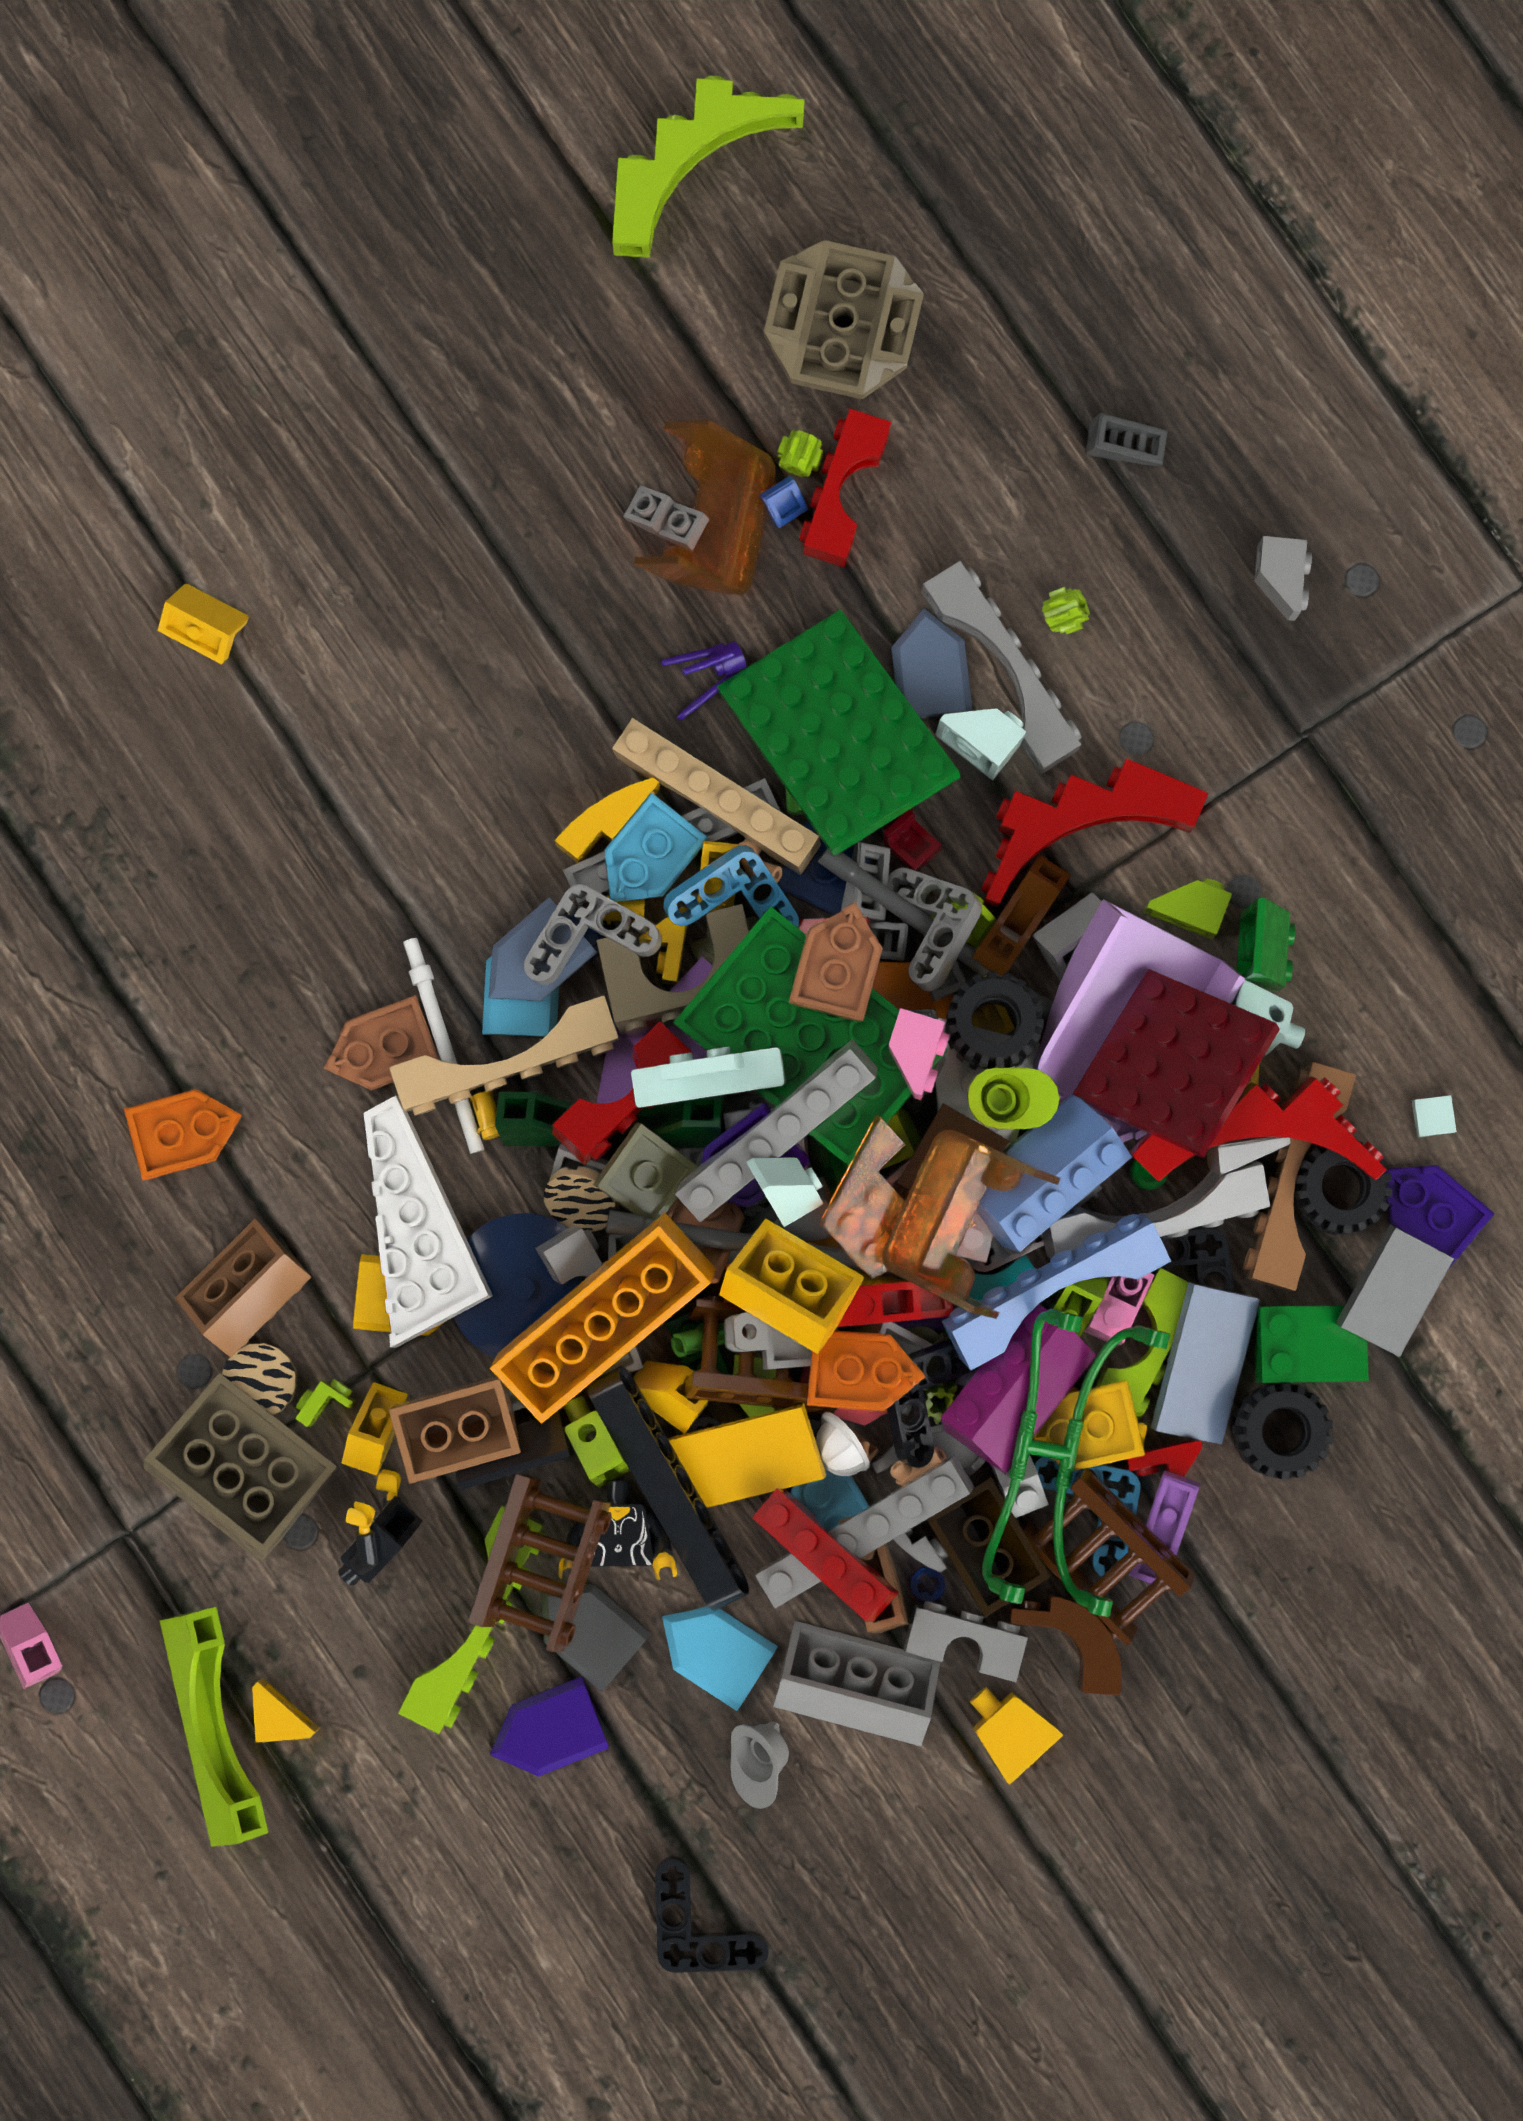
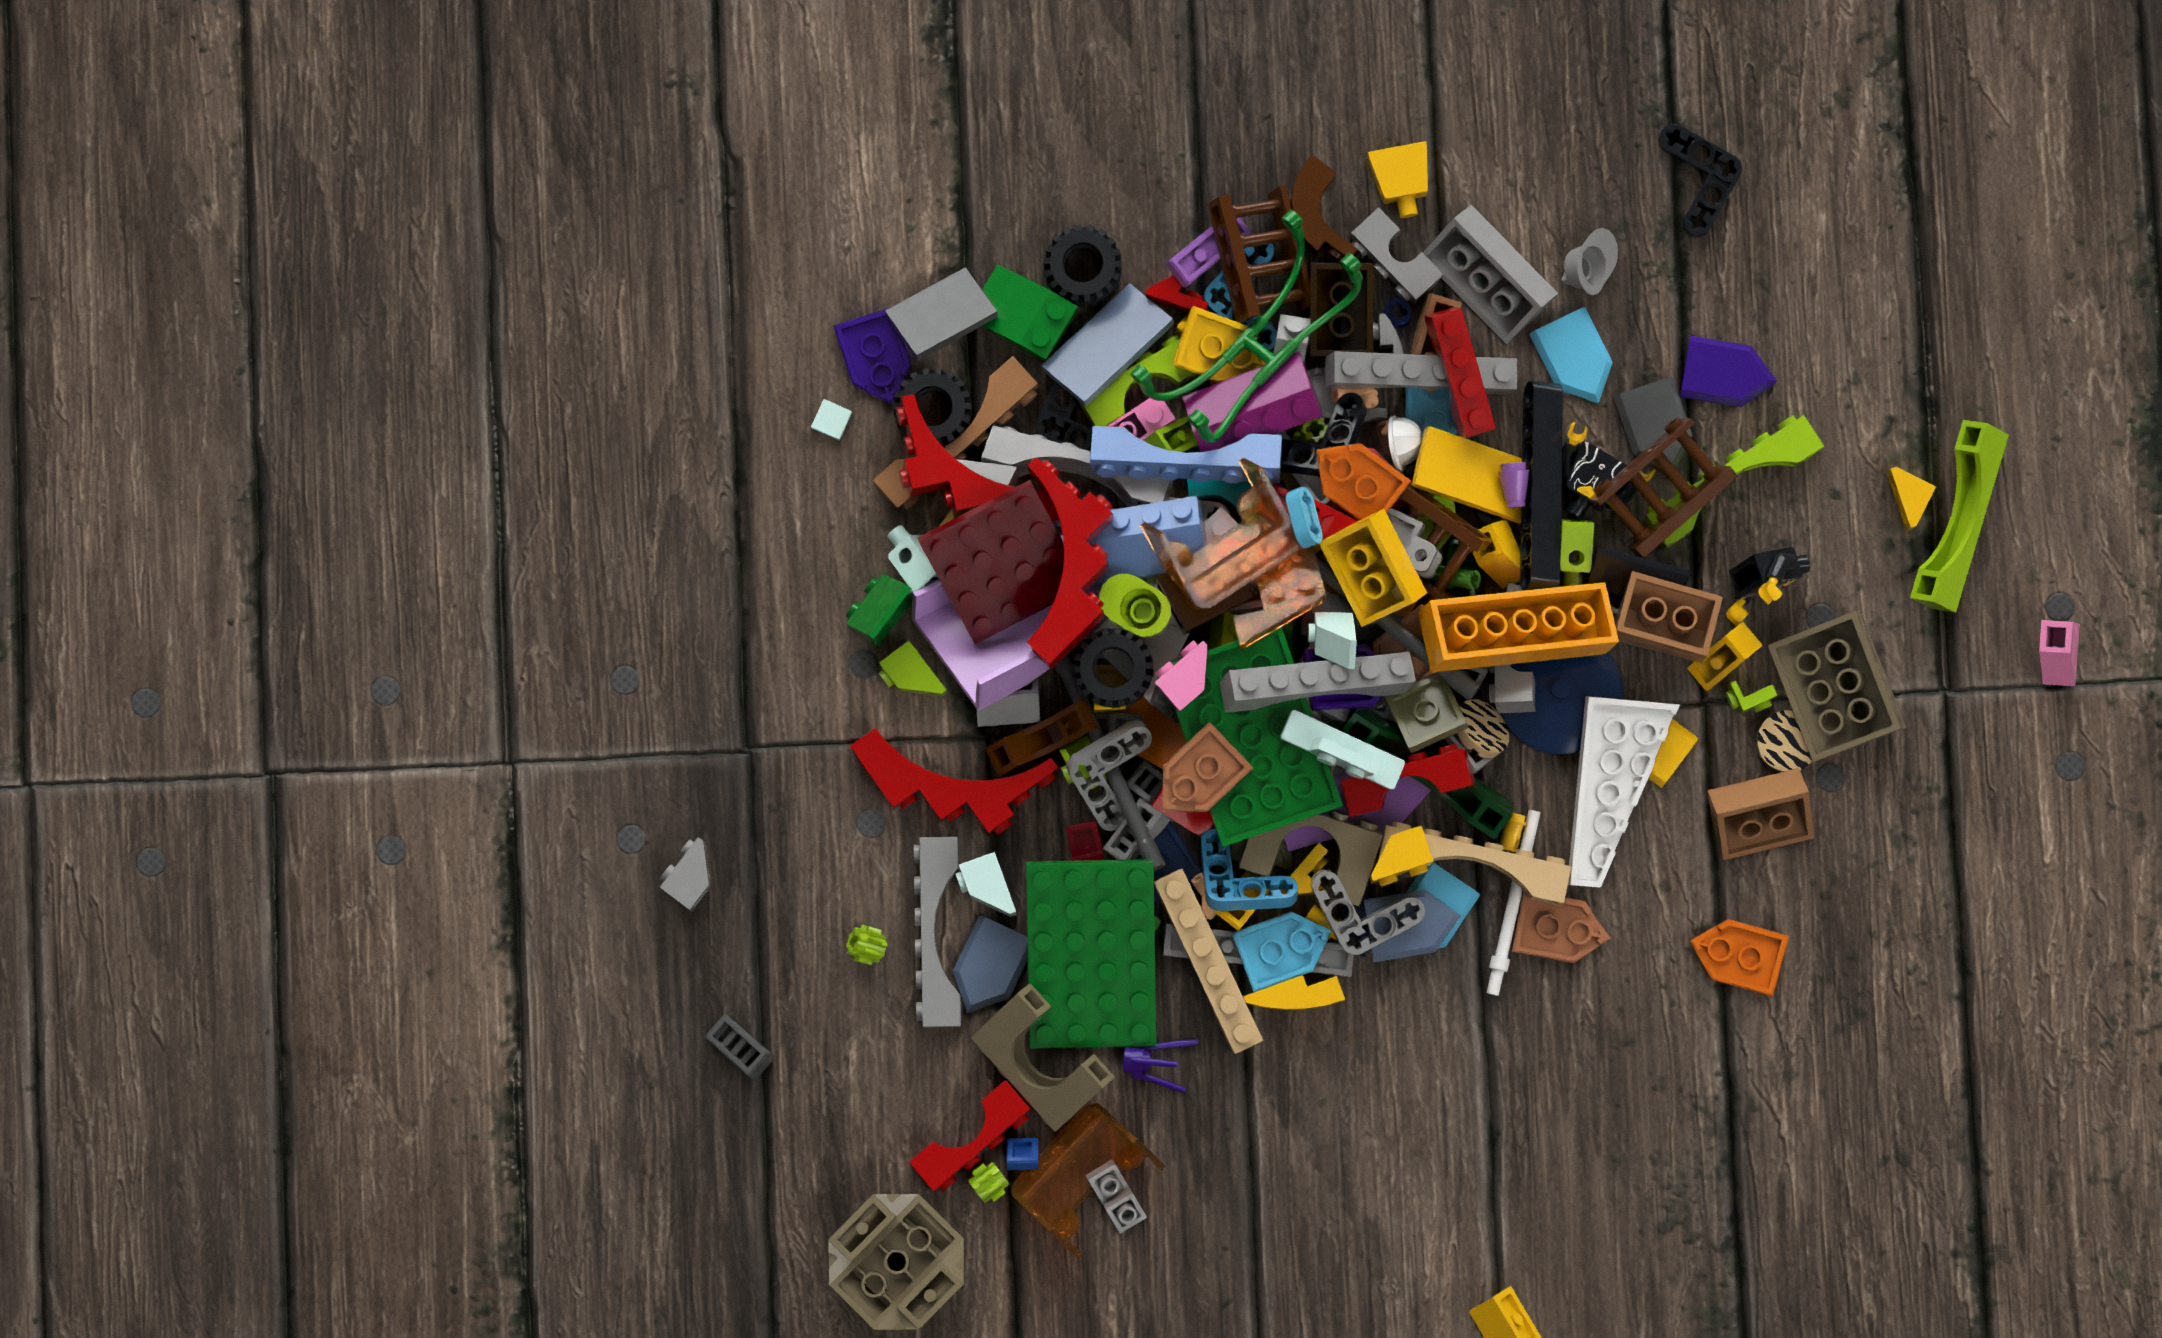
camera: 145 degrees left, 0 degrees up
none -> dark tan arch [971,983,1115,1132]
none -> red arch [1027,457,1114,669]
none -> medium azure beam [1286,487,1323,548]
none -> yellow slope [1370,825,1433,887]
none -> medium lavender cone [1498,462,1529,508]

